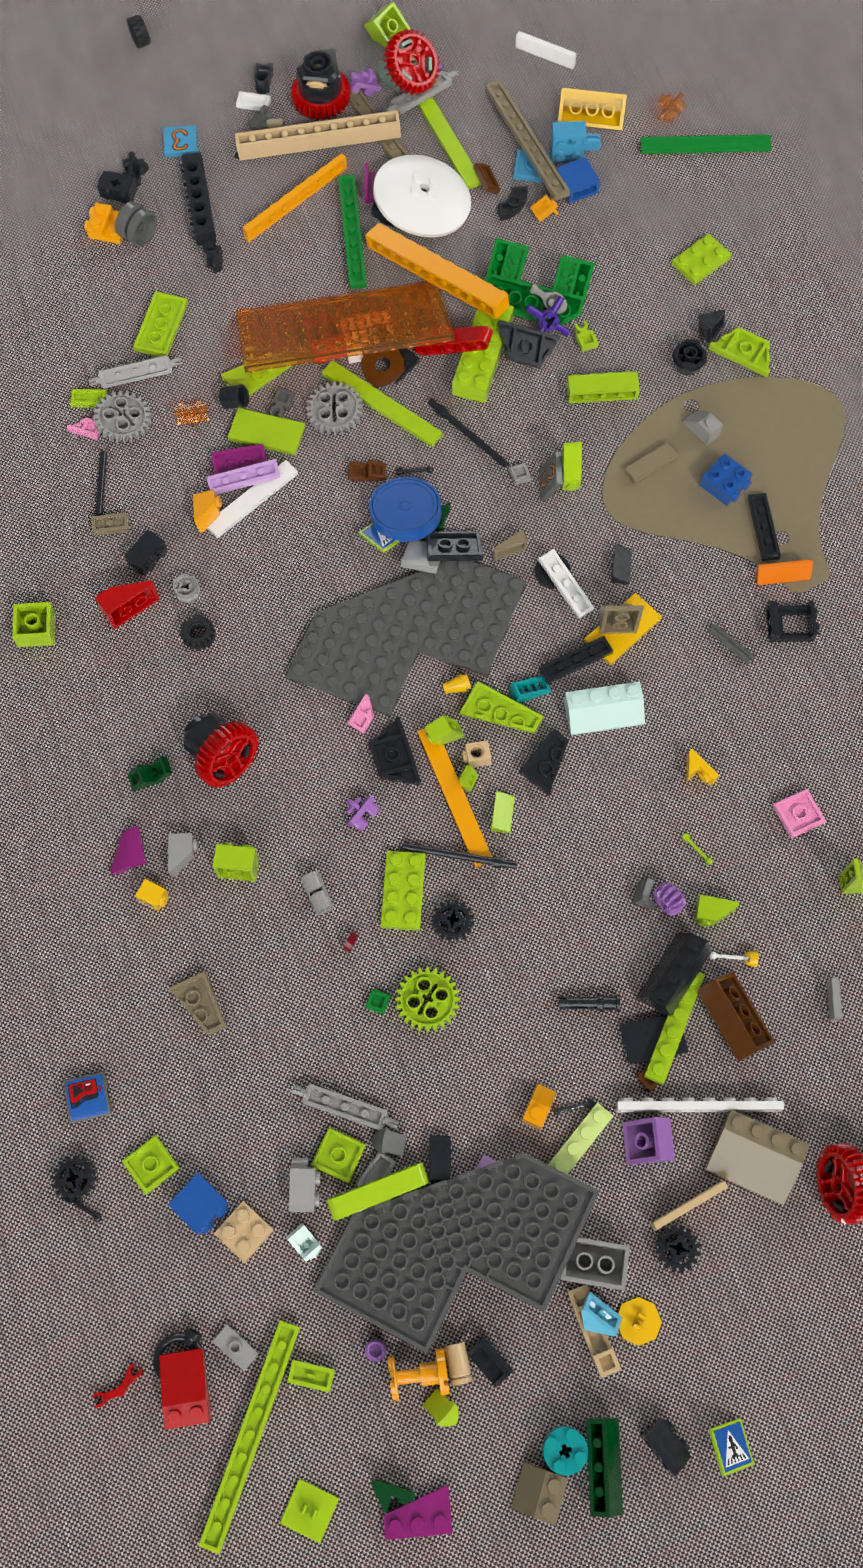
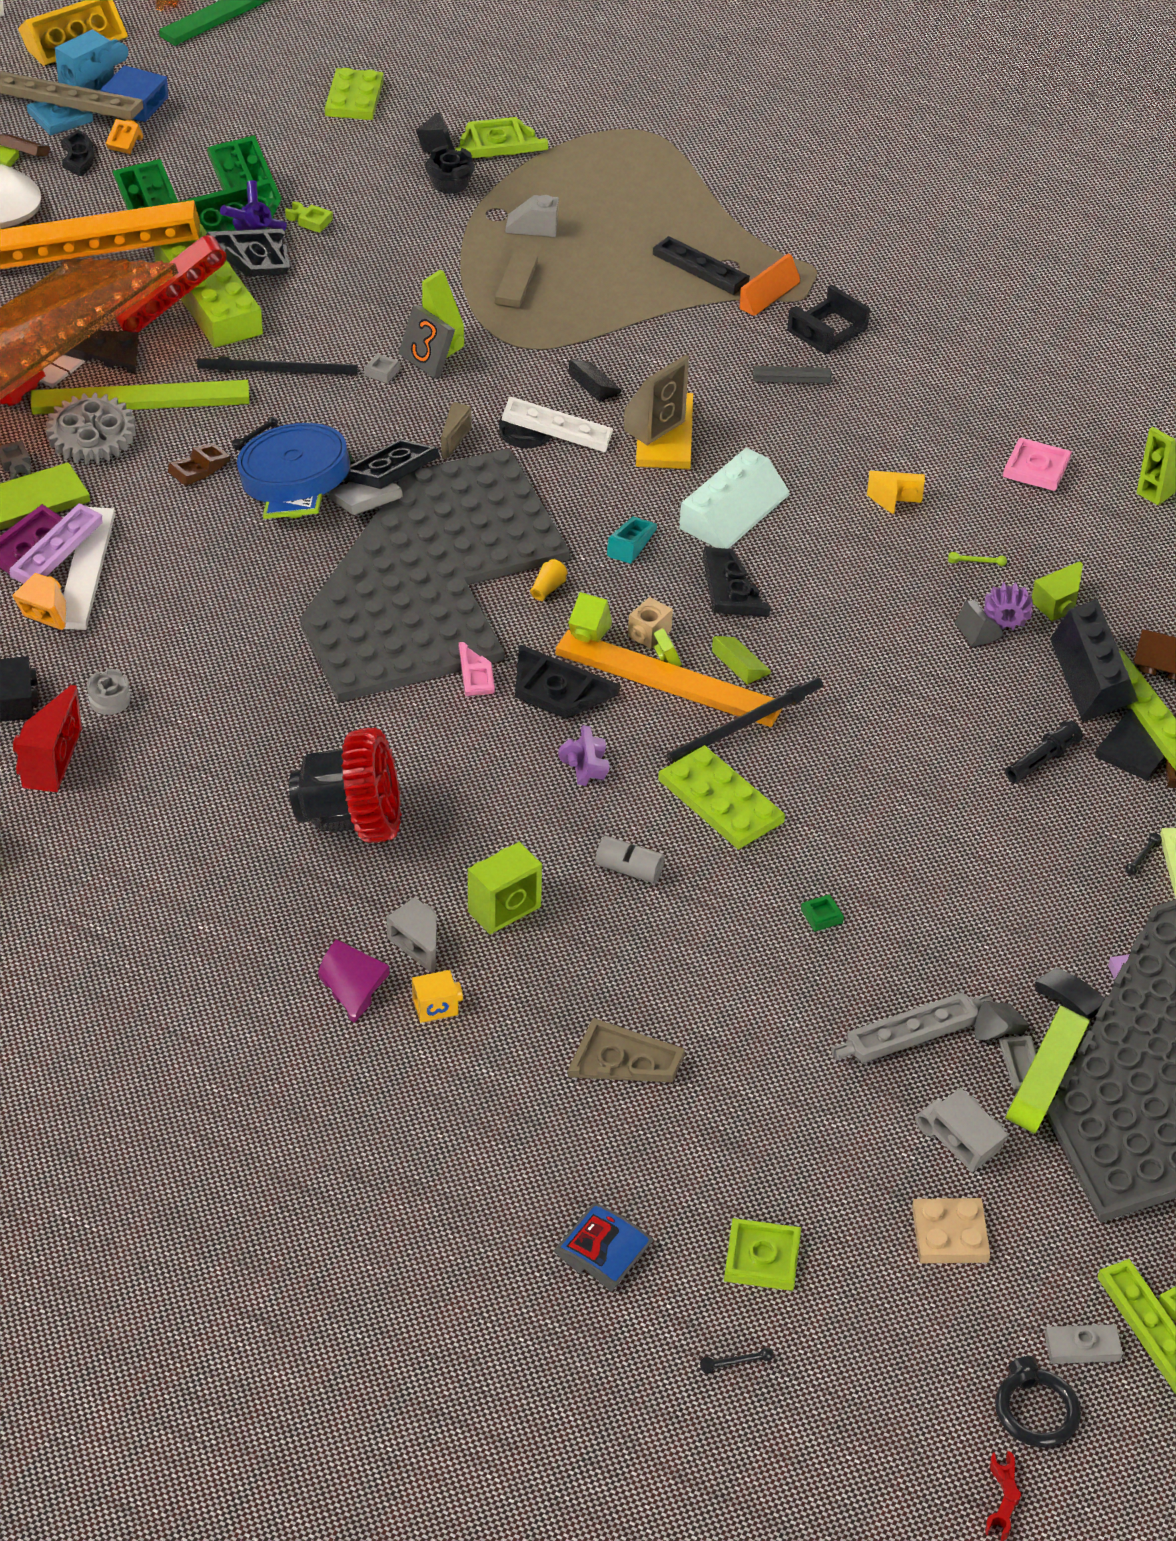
camera: 45 degrees left, 25 degrees down
black gear [51,1155,98,1203] -> none
dark green slope [127,756,172,791] -> none
red slope [159,1348,212,1430] -> none
blue brick [168,1173,230,1236] -> none
black tyre [180,615,215,651] -> none
light aqua bracket [286,1223,322,1262] -> none
lime tile [311,1127,366,1184] -> none
dark red tile [343,932,358,952] -> none
reddish brown piece [361,342,405,388] -> none
lime gear [395,967,460,1033] -> none
black gear [432,900,474,943] -> none
lime wing [459,681,544,734] -> none
light orange slope [522,1084,556,1130] -> none
light grey piece [530,284,567,314] -> none
black tile [538,636,613,685] -> none
lime brick [566,371,640,403] -> none
blue brick [699,453,752,506] -> none
hinge [709,951,759,967] -> none

